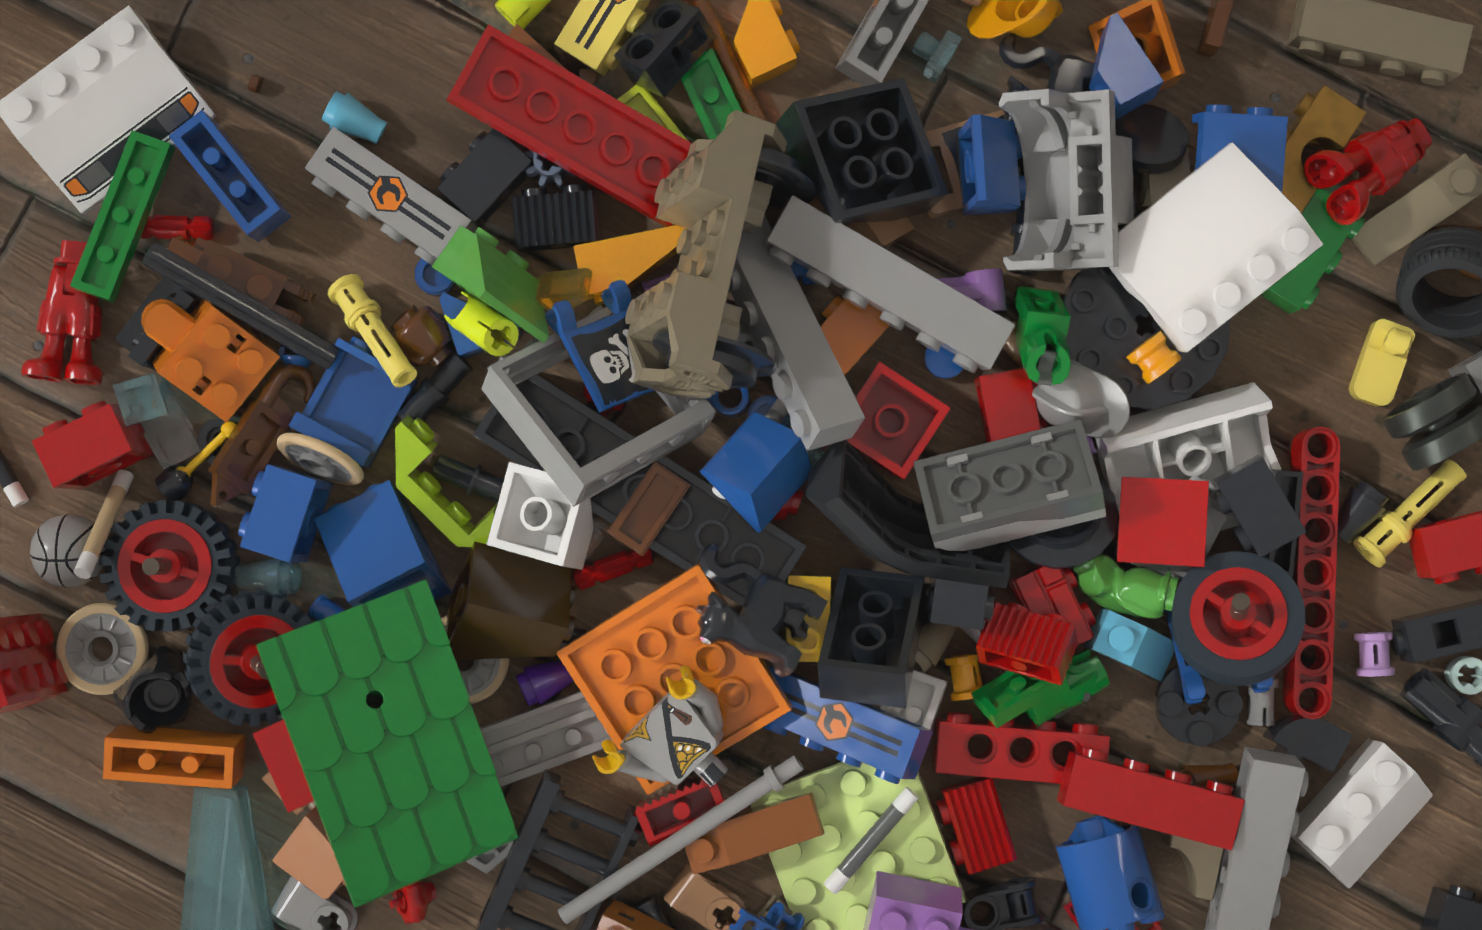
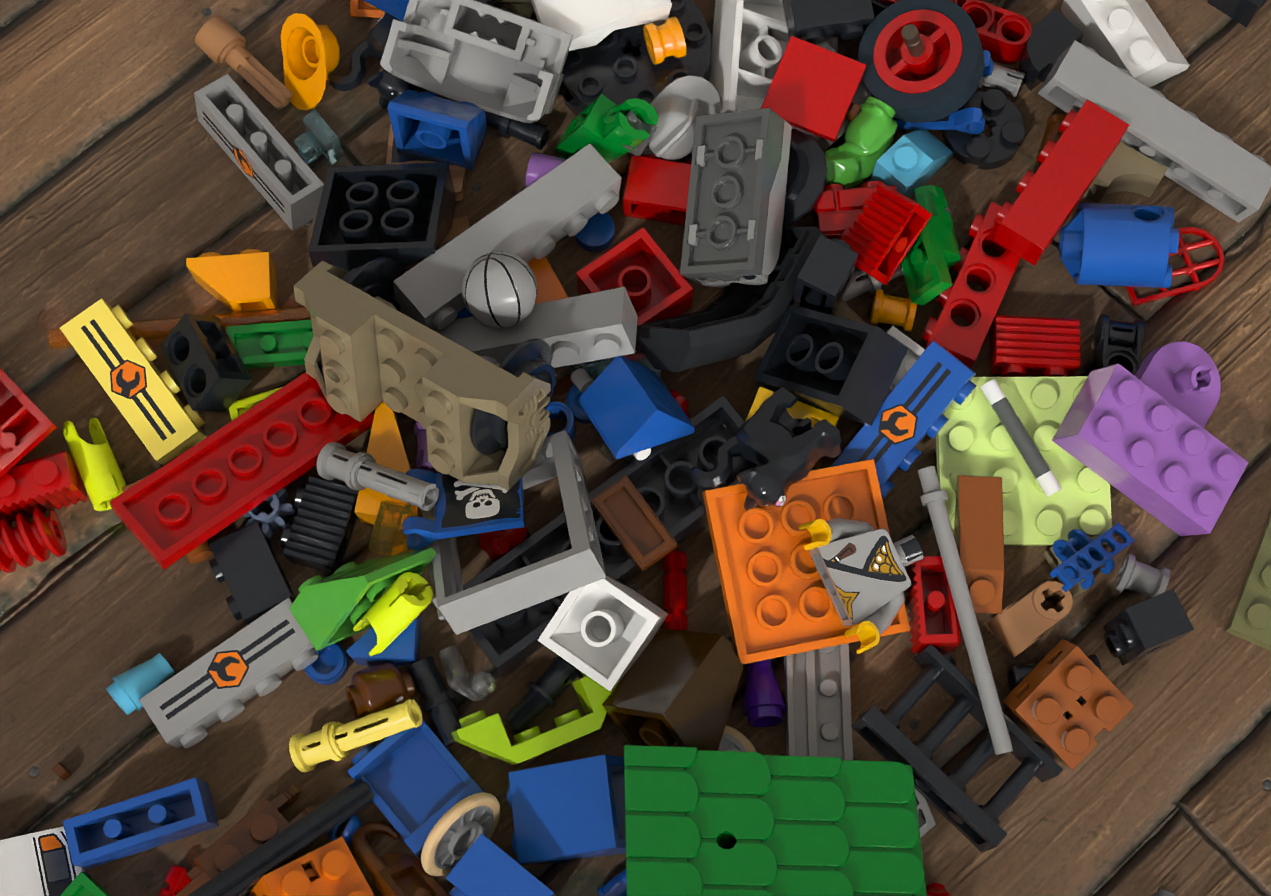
camera: 70 degrees left, 15 degrees down
none -> light grey pin [317,442,439,511]
none -> clear arm [439,646,495,701]
none -> light grey piece [462,251,538,328]
none -> reddish brown piece [845,103,861,121]

